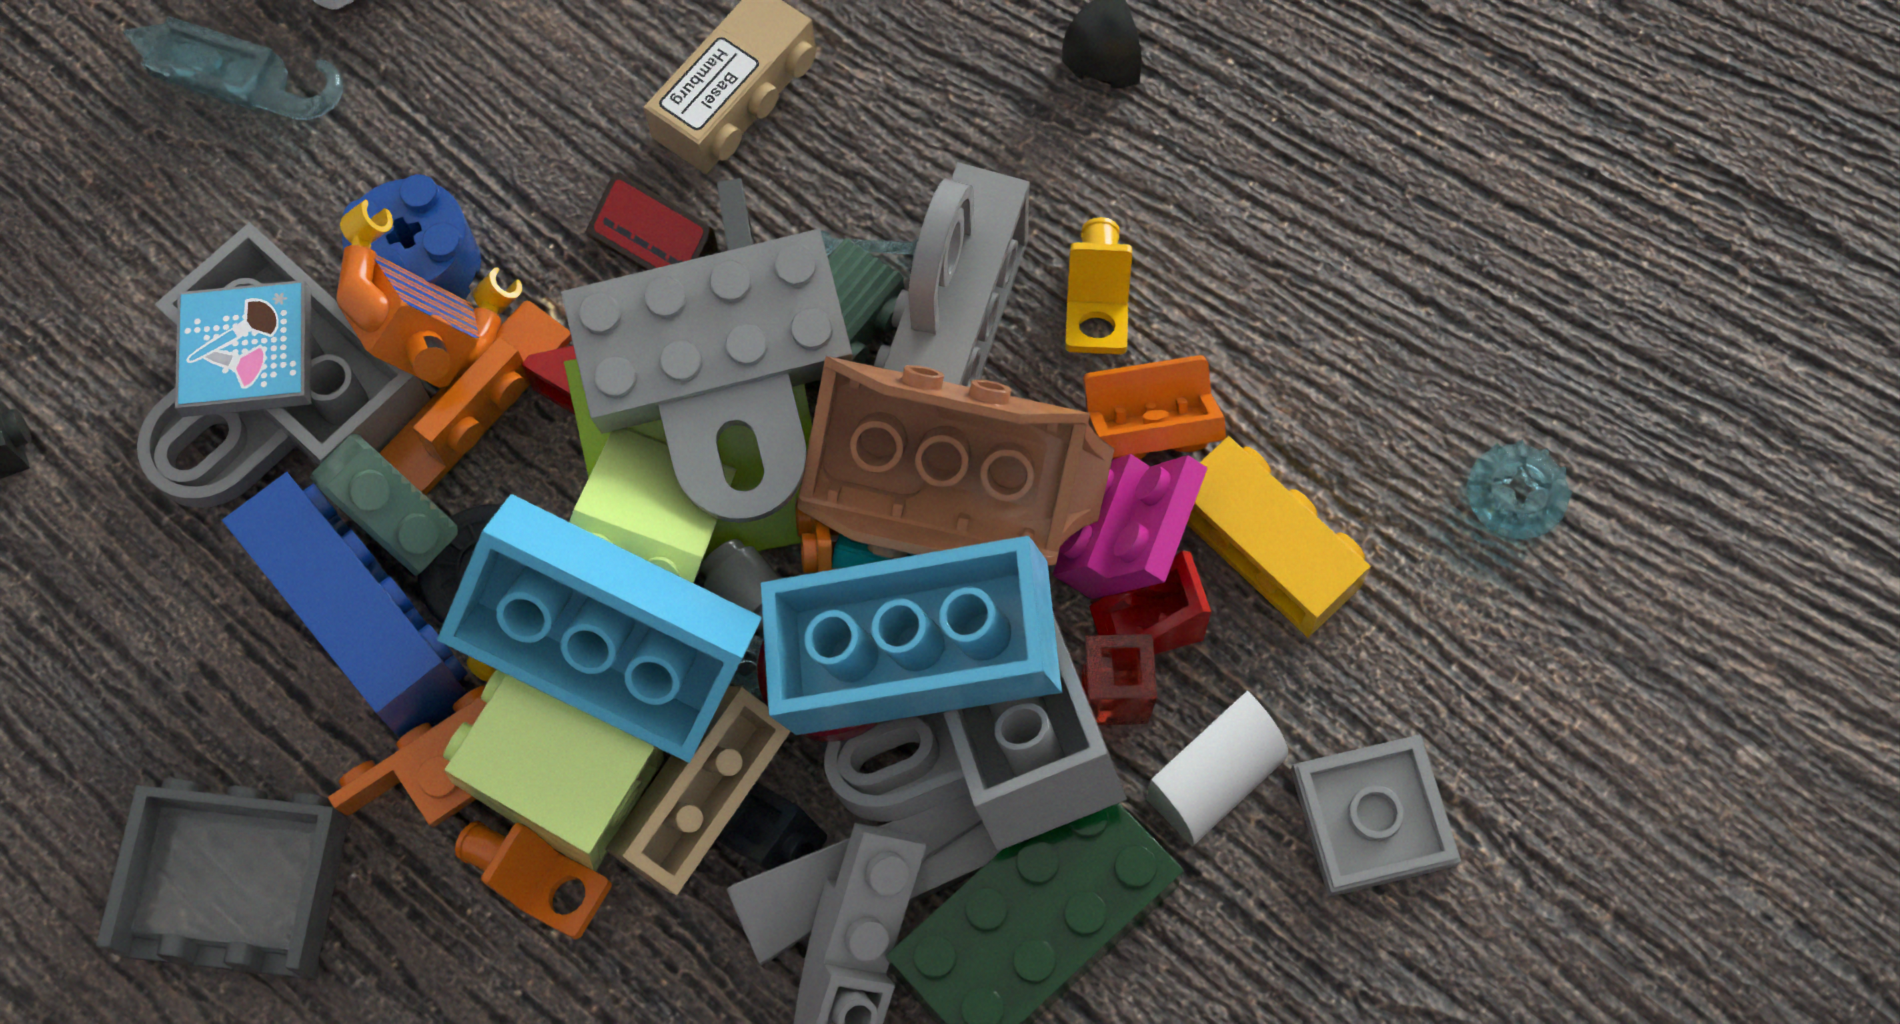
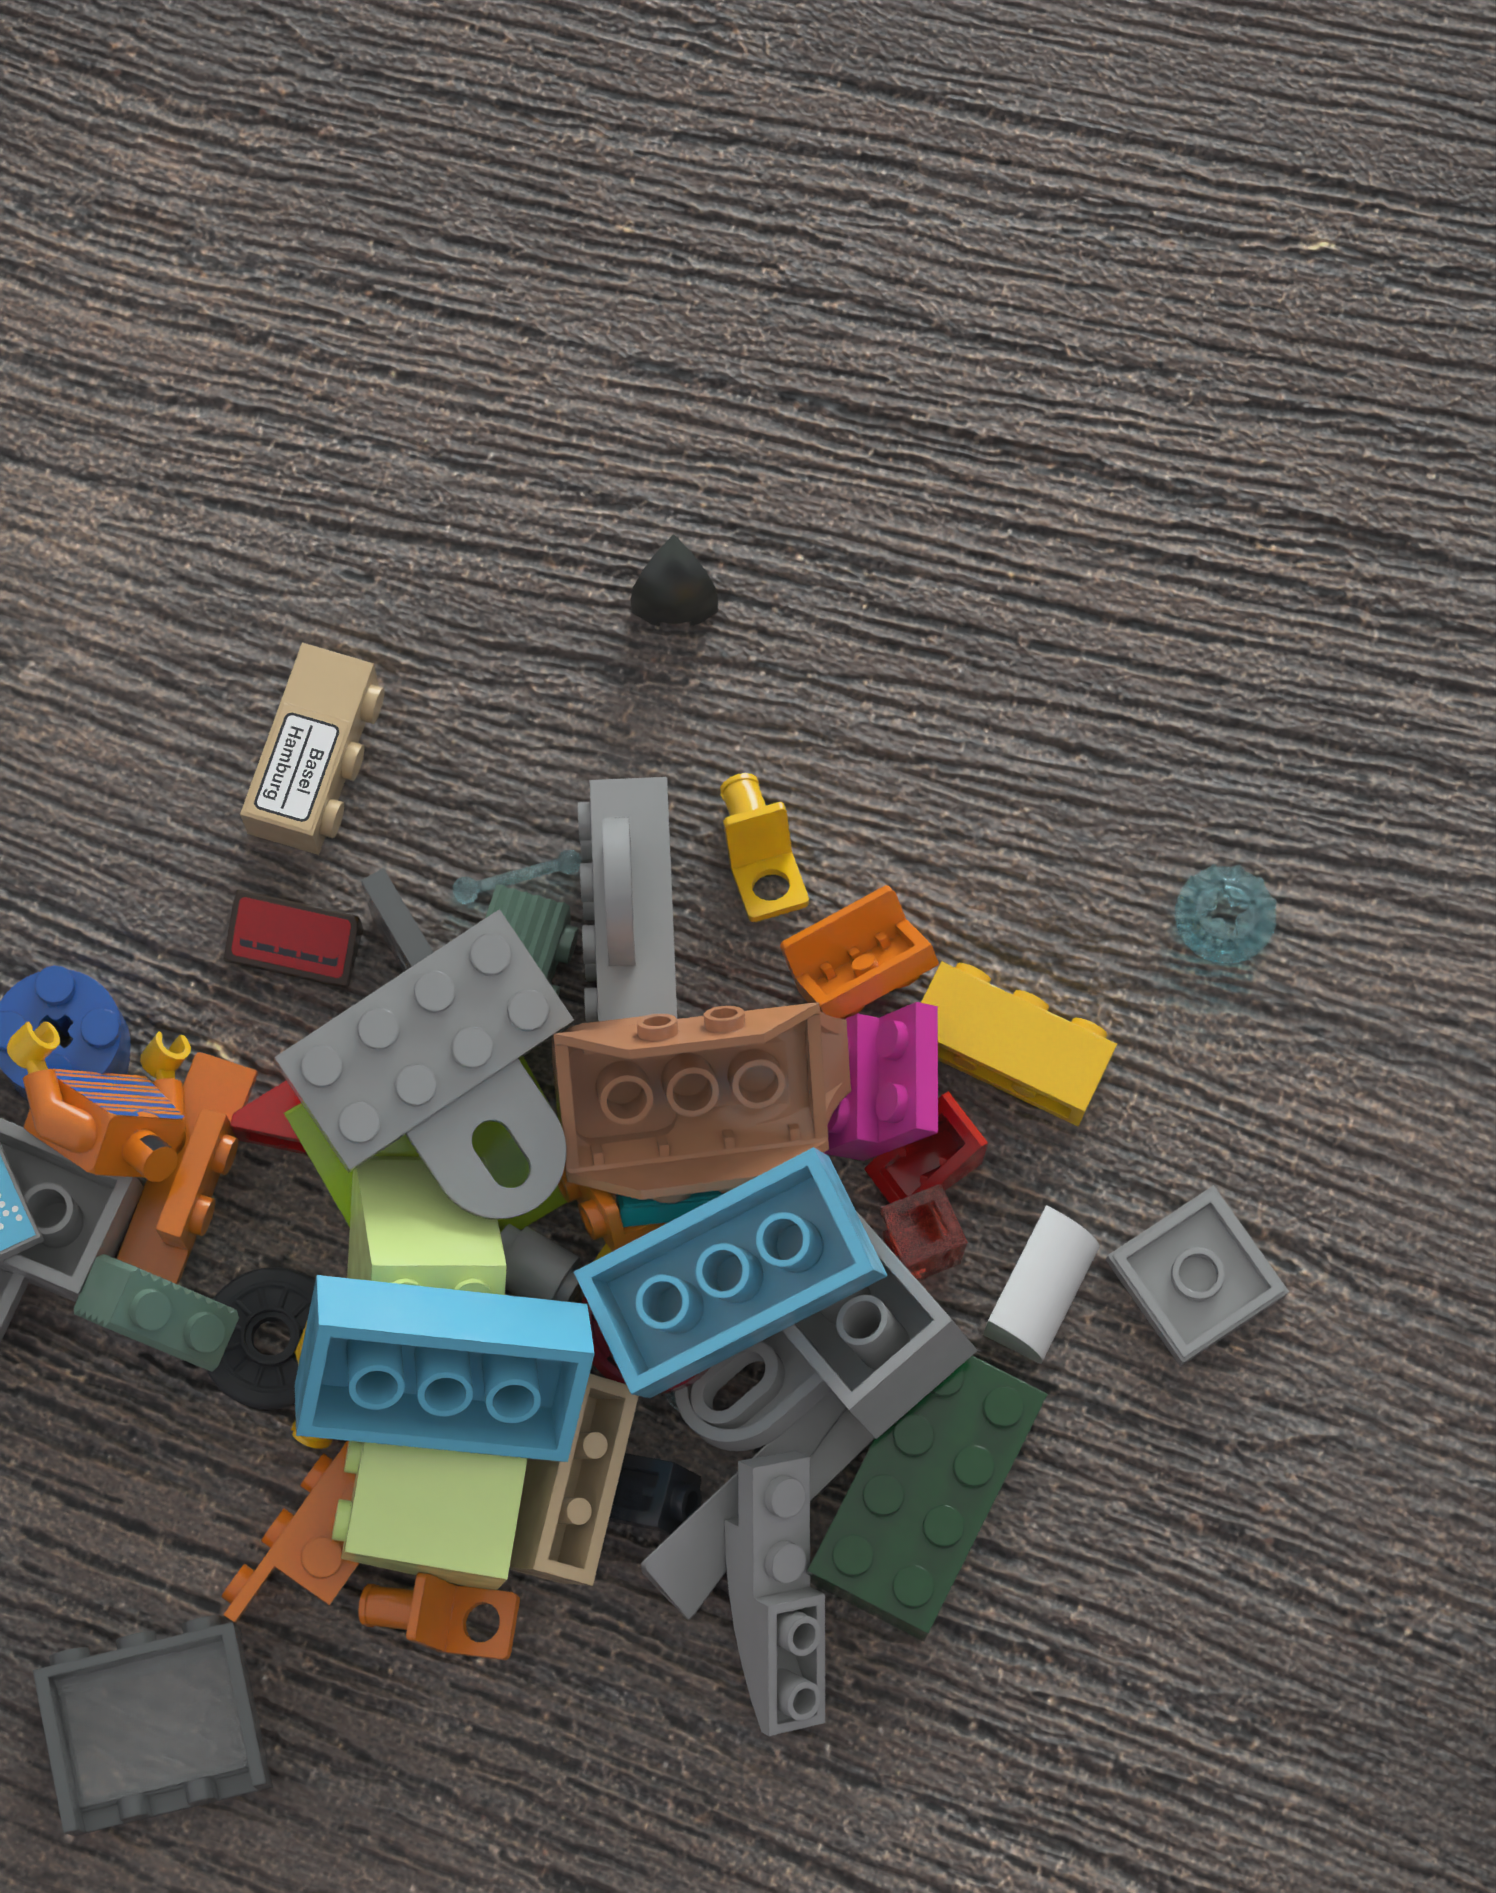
camera: 25 degrees left, 5 degrees up
blue brick [222,472,468,738] -> none

